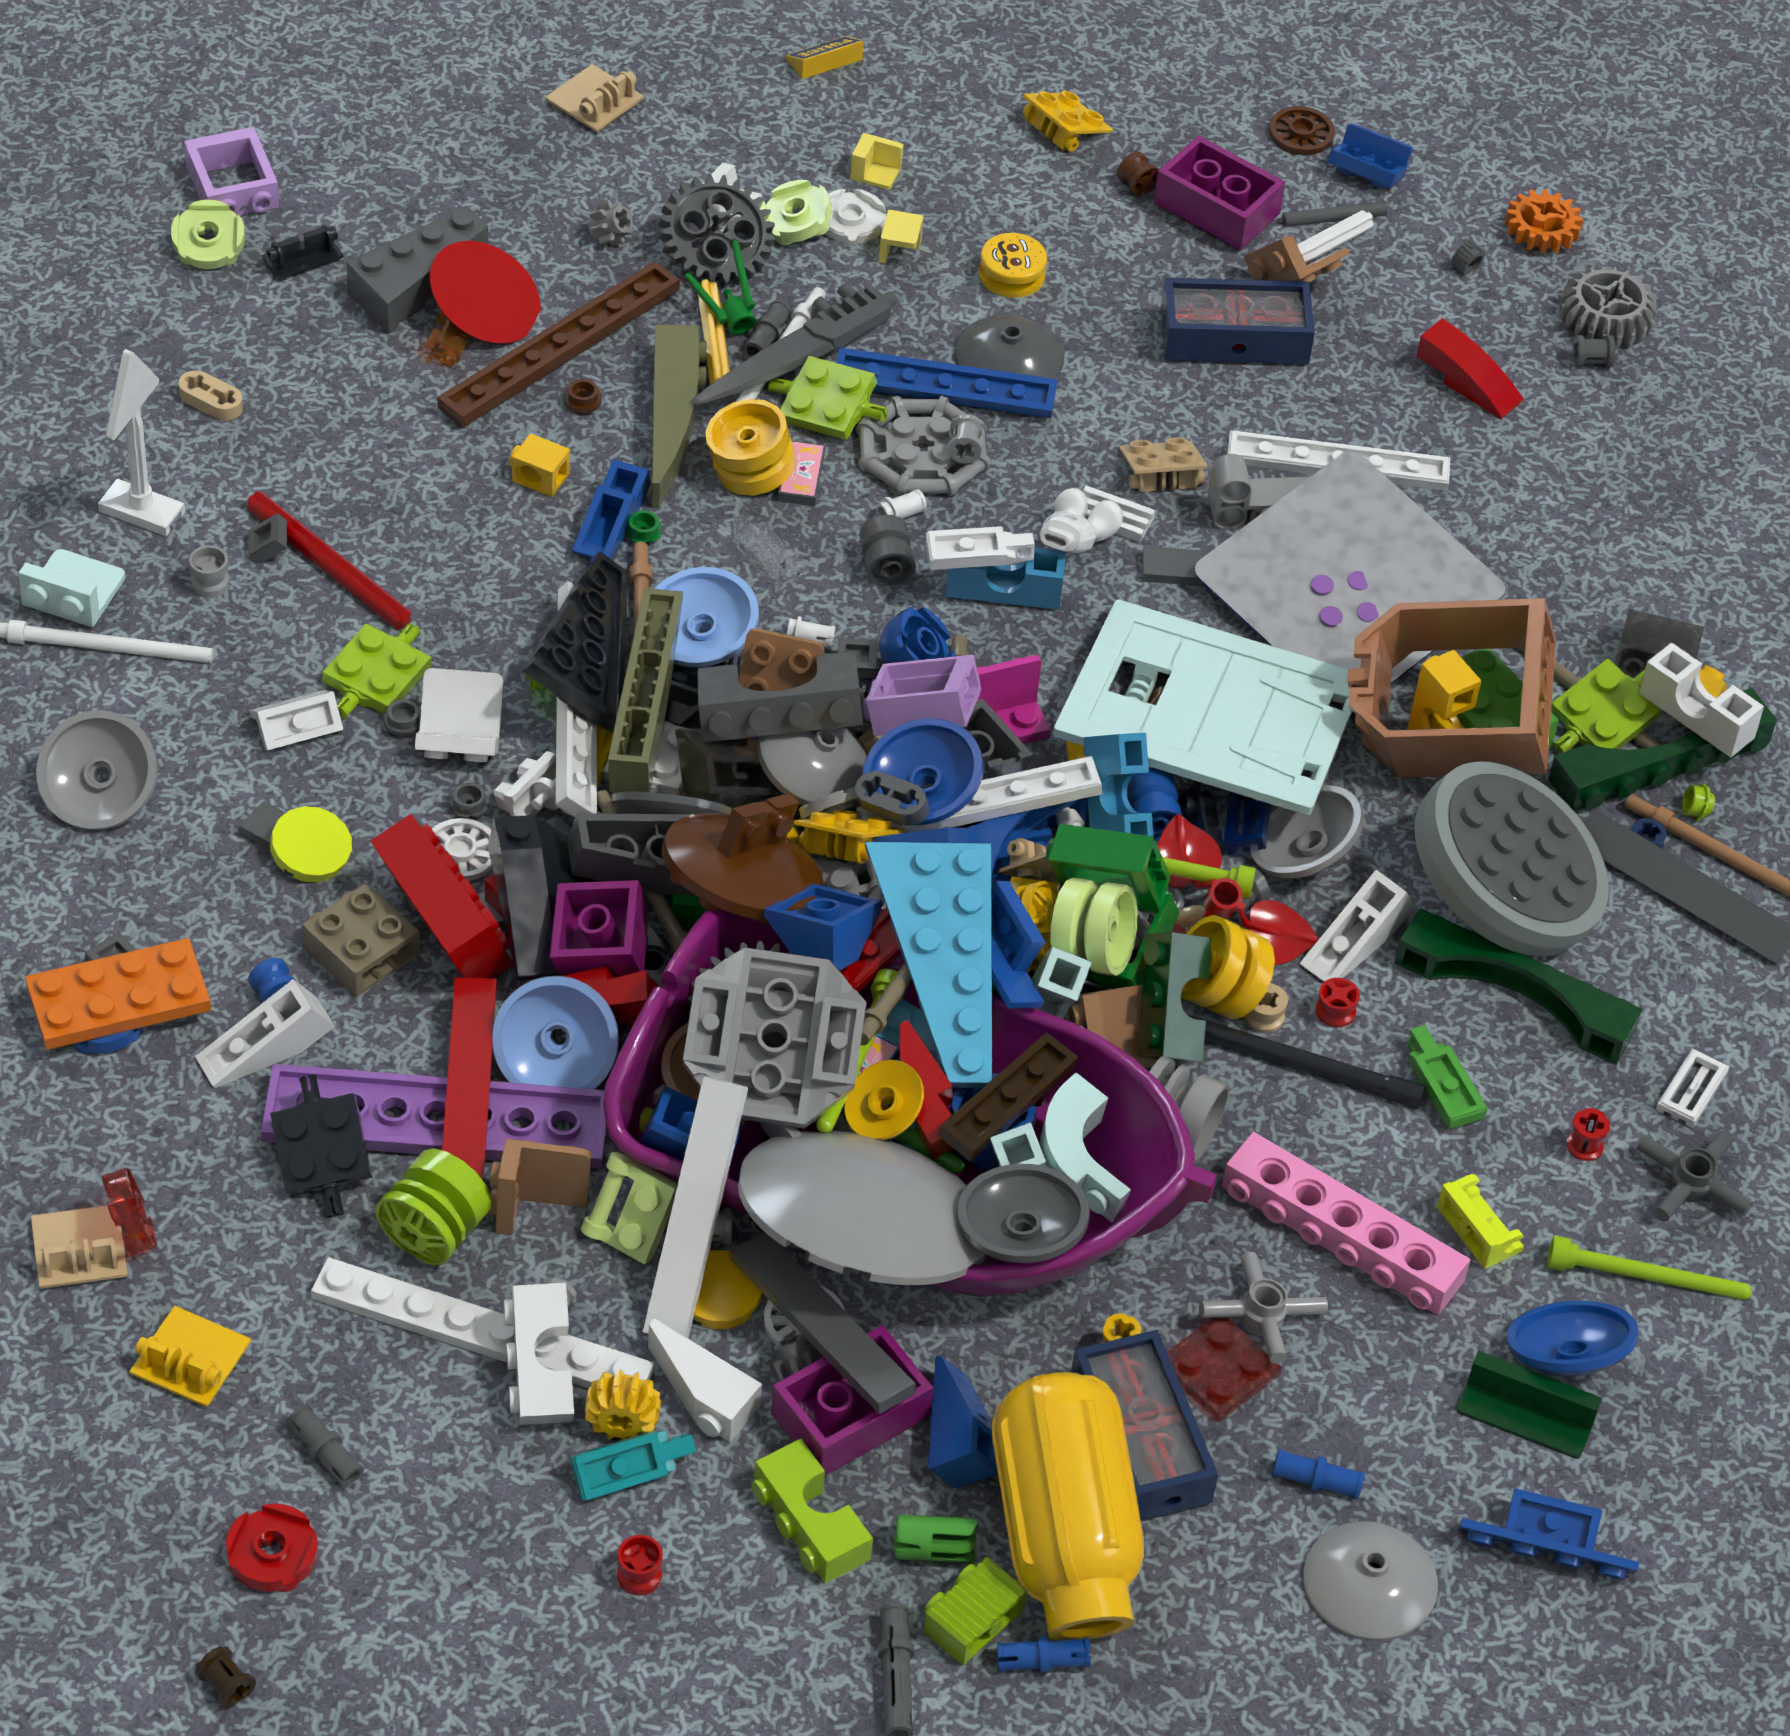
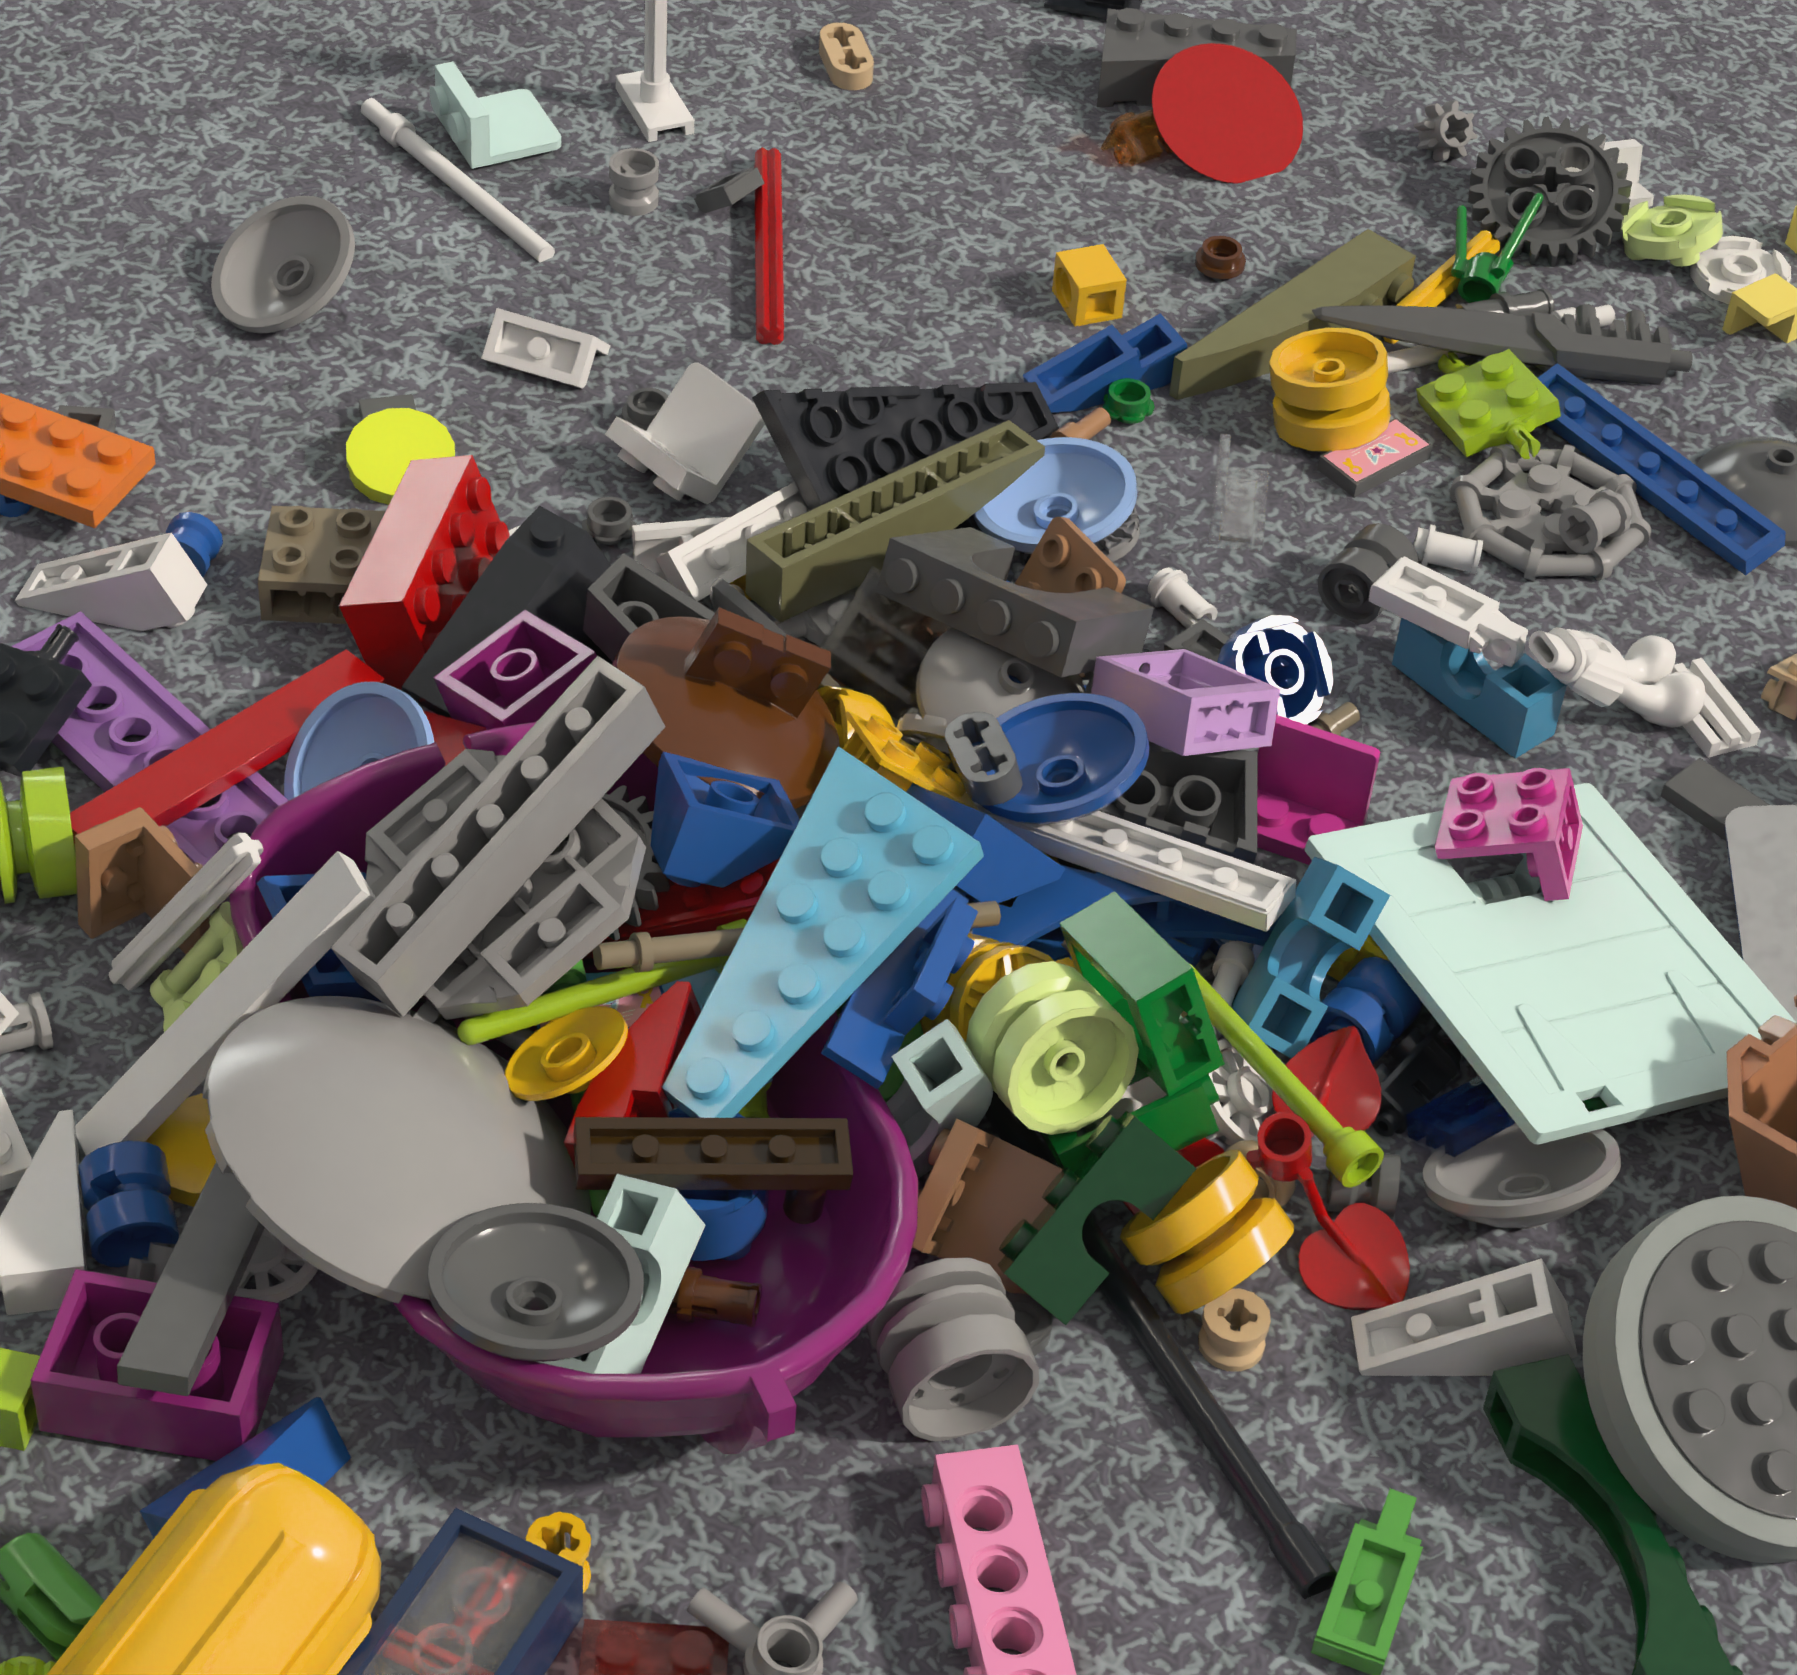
camera: 45 degrees right, 5 degrees down
lime plate [322,623,432,719] -> none
reddish brown plate [437,261,680,428] -> none
tan hinge [545,64,644,132] -> none
light aqua arch [1039,1073,1131,1223] -> none
red wheel [1315,977,1360,1028] -> none
none -> blue wheel [78,1141,179,1267]
none -> white axle [109,833,264,991]
none -> light grey brick [331,656,666,1017]
none -> dark pink bracket [1435,768,1583,901]

